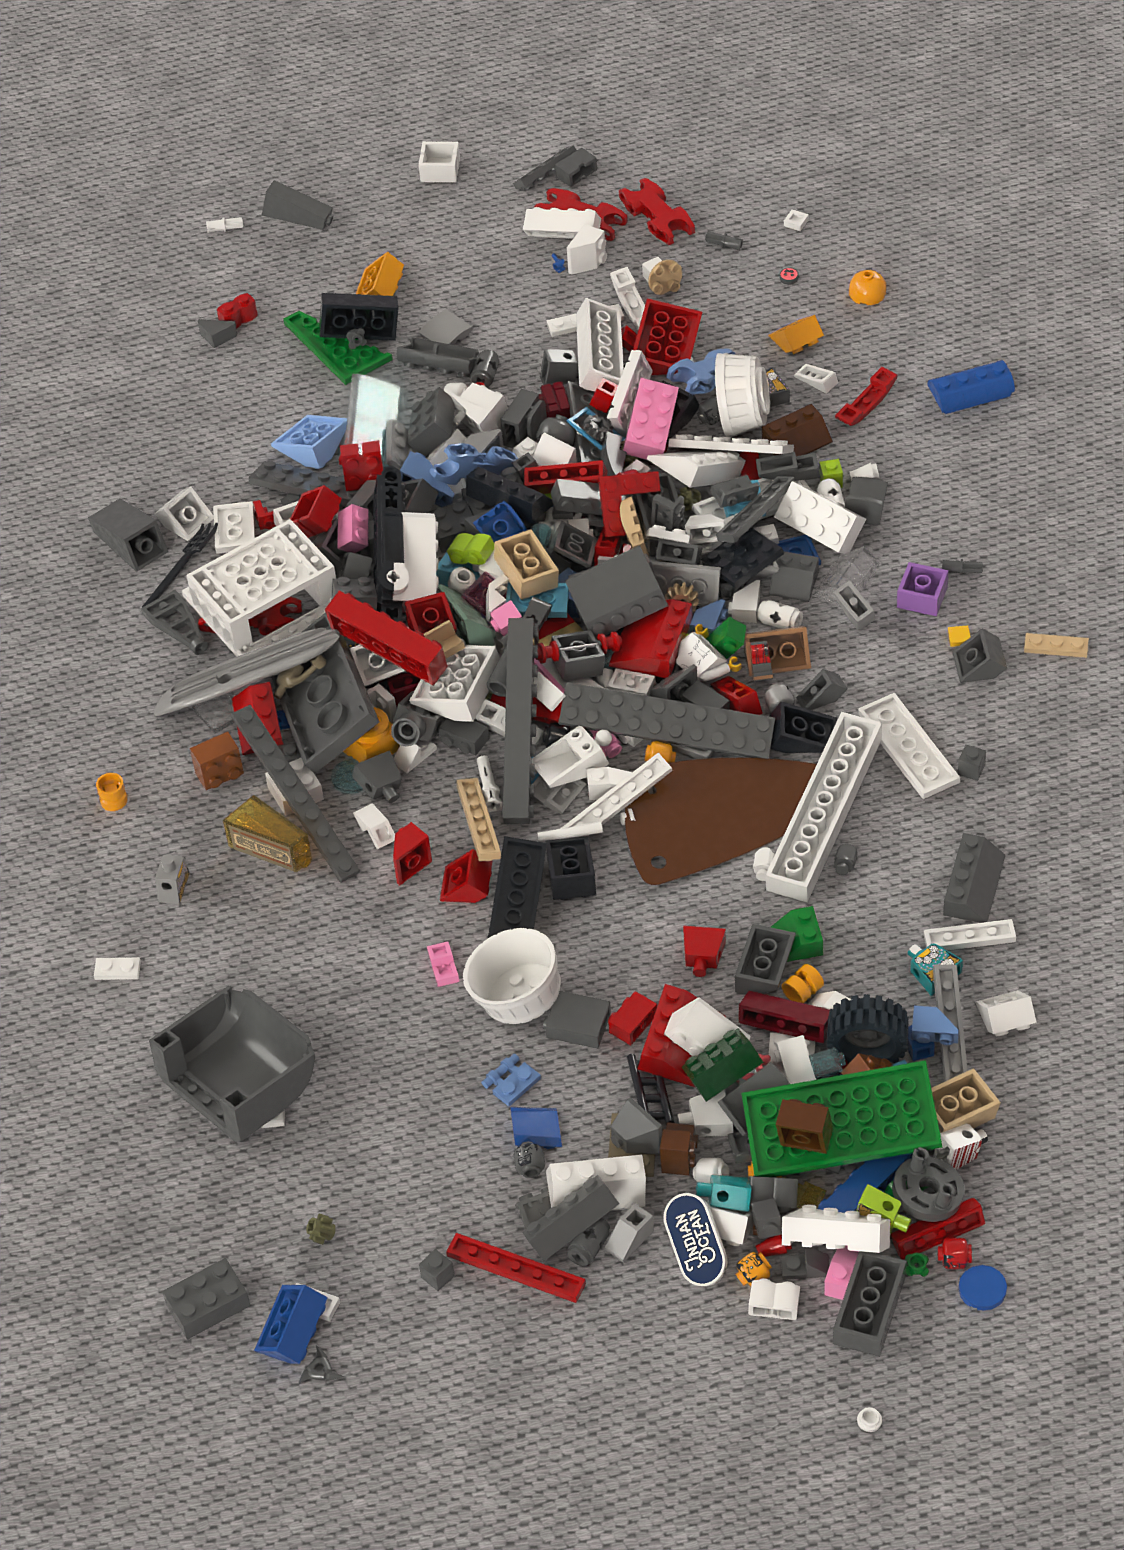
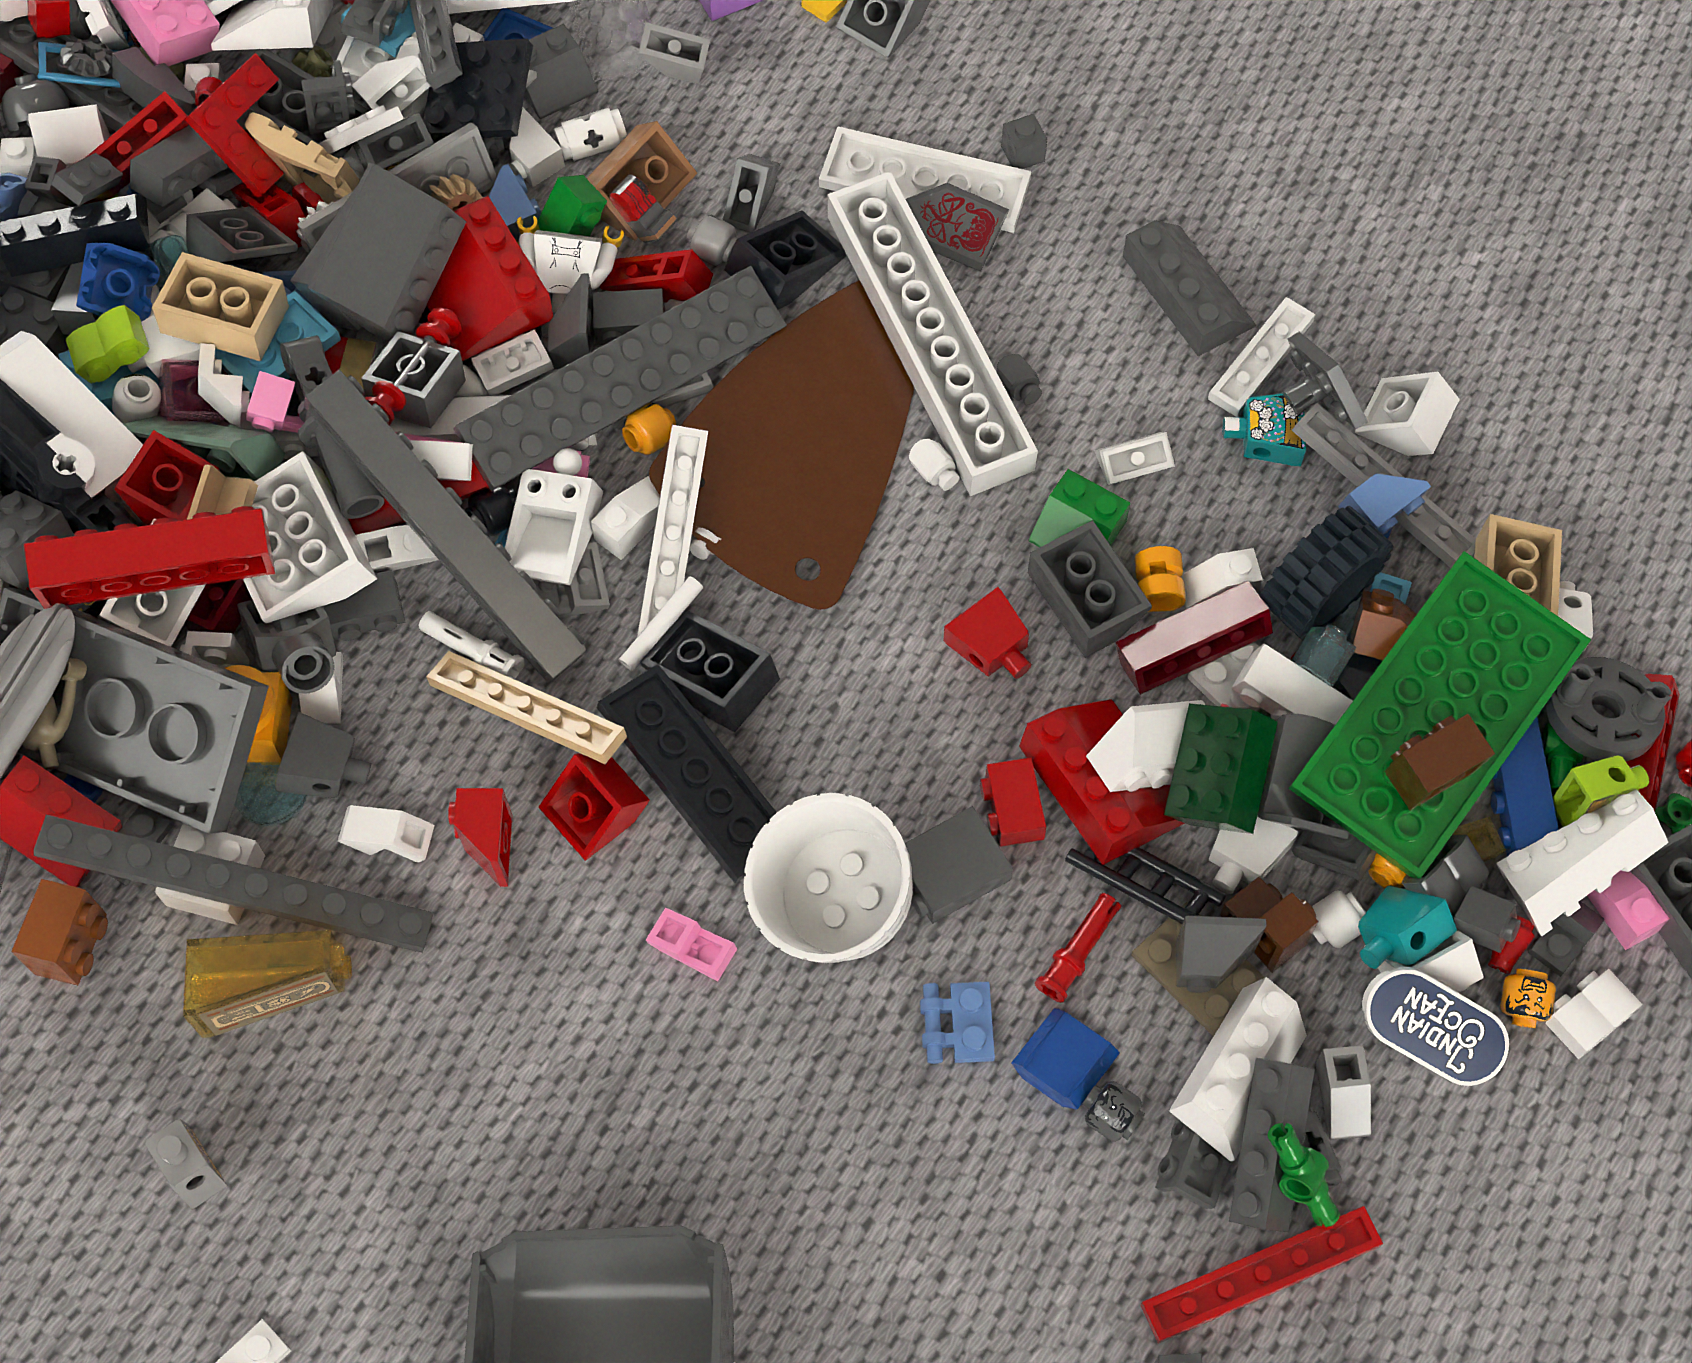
camera: 50 degrees left, 15 degrees up
none -> dark grey plate [51,153,123,206]
none -> dark grey tile [905,183,1009,272]
none -> red pin [1035,893,1121,1003]
none -> white slope [1094,432,1175,485]
none -> green pin [1267,1123,1340,1227]
none -> dark grey plate [1282,331,1368,429]

